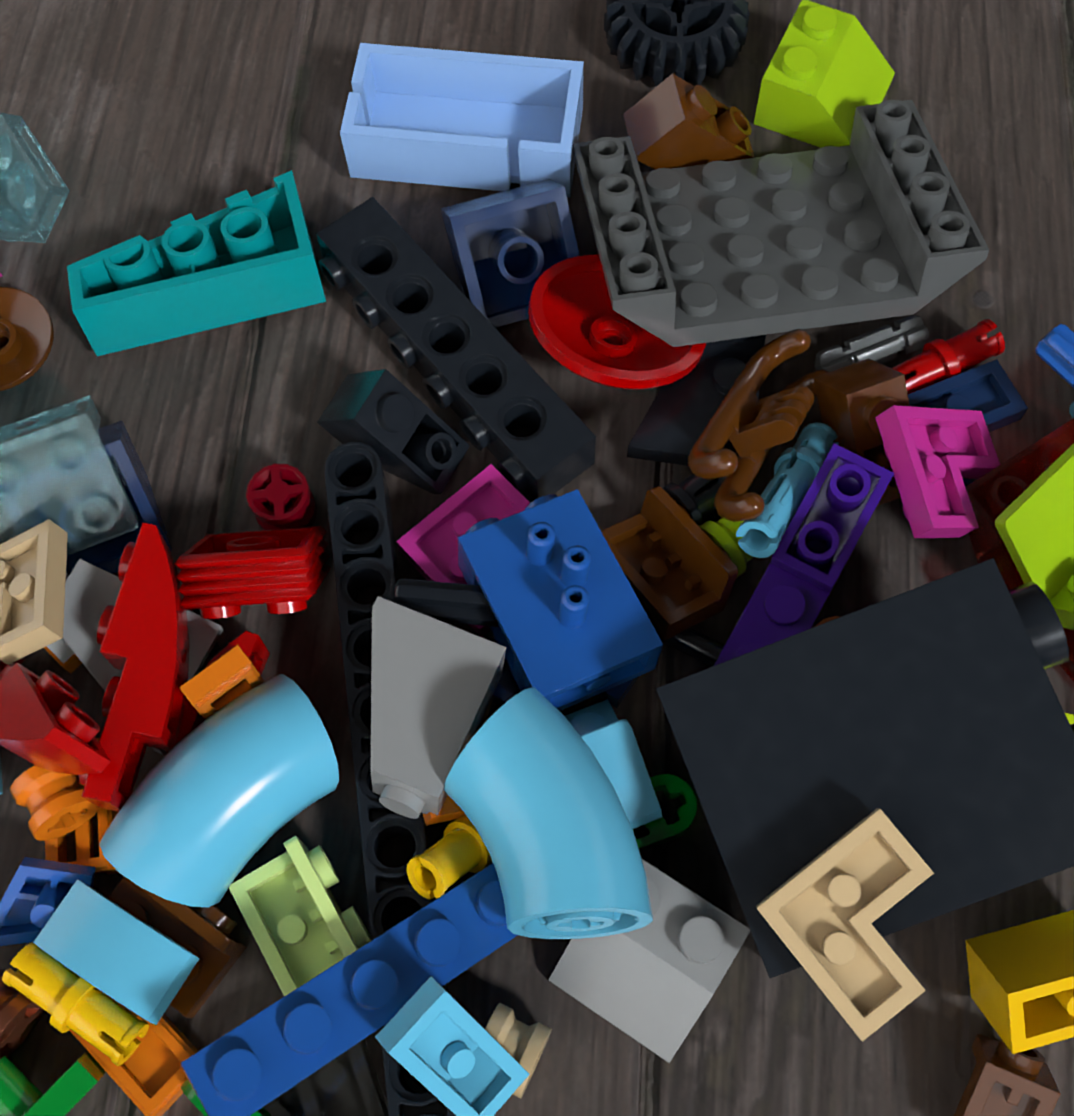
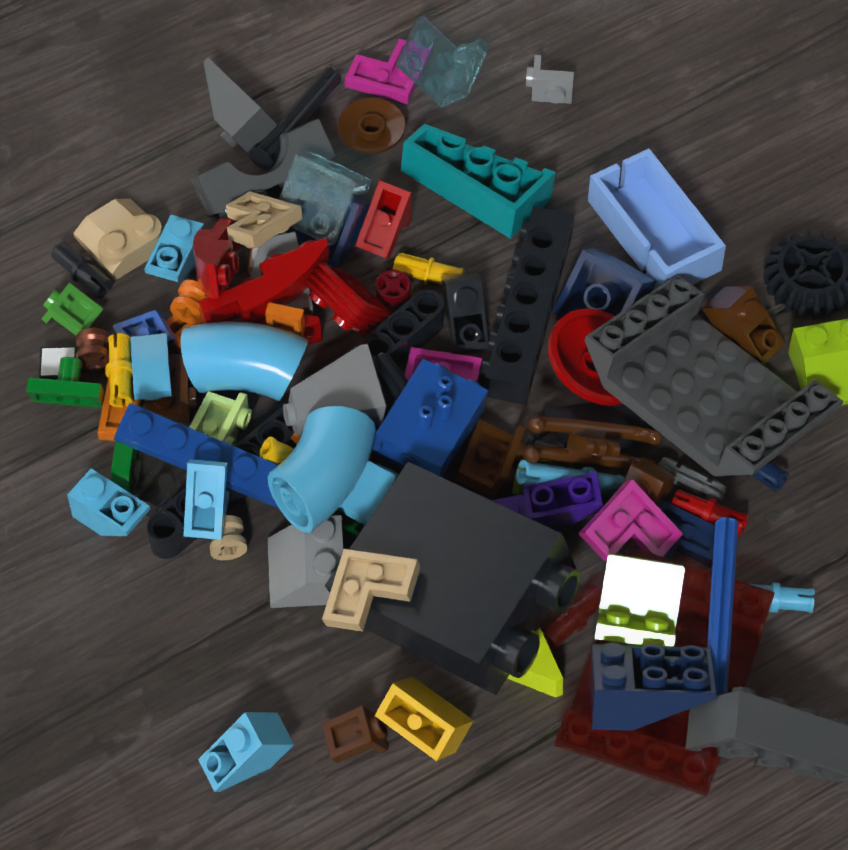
camera: 50 degrees right, 10 degrees down
none -> red slope [355,180,413,259]
none -> yellow axle [393,253,465,285]
none -> light grey bracket [526,55,574,104]

